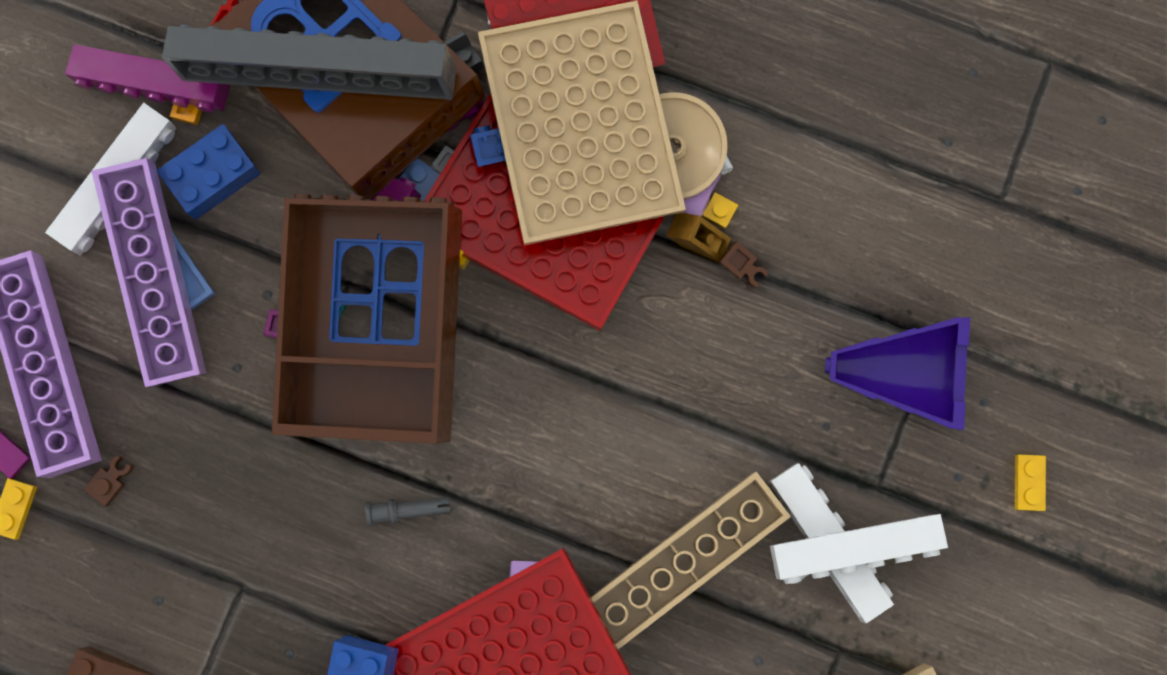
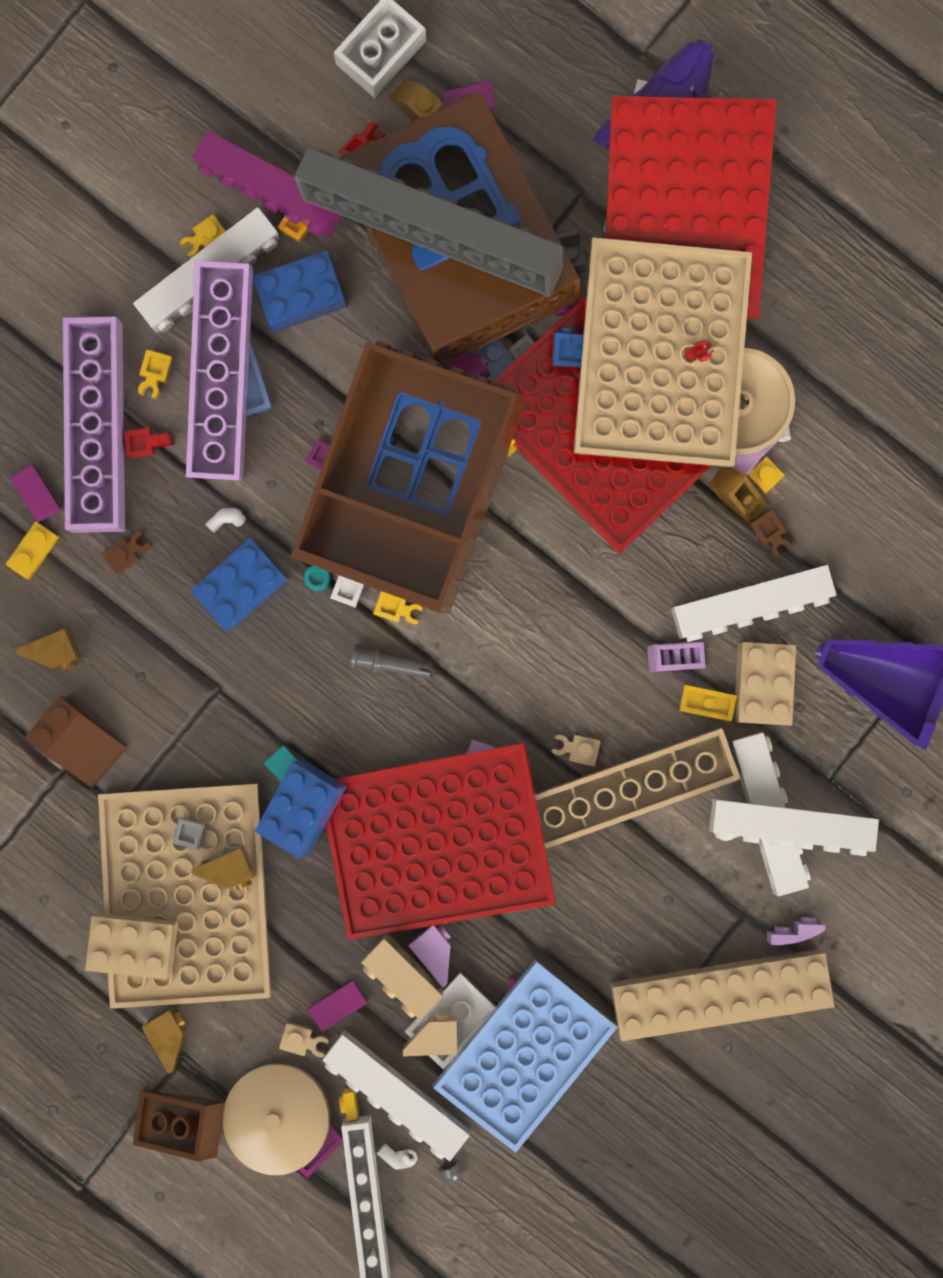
camera: 20 degrees right, 5 degrees up
none -> pearl gold slope [15,629,82,672]
none -> red plate [123,428,173,459]
none -> yellow plate [138,350,173,400]
none -> yellow plate [180,214,226,259]
none -> blue brick [190,538,288,632]
none -> white arm [205,508,246,533]
none -> teal tile [264,745,297,782]
none -> teal tile [304,566,331,591]
none -> white plate [330,576,364,608]
none -> yellow plate [373,591,423,624]
none -> tan plate [551,735,600,767]
none -> lavender slope [647,642,706,672]
none -> white brick [671,565,837,642]
none -> yellow plate [679,685,737,722]
none -> red plate [685,339,714,363]
none -> tan brick [734,642,796,726]
none -> lavender slope [766,917,825,945]

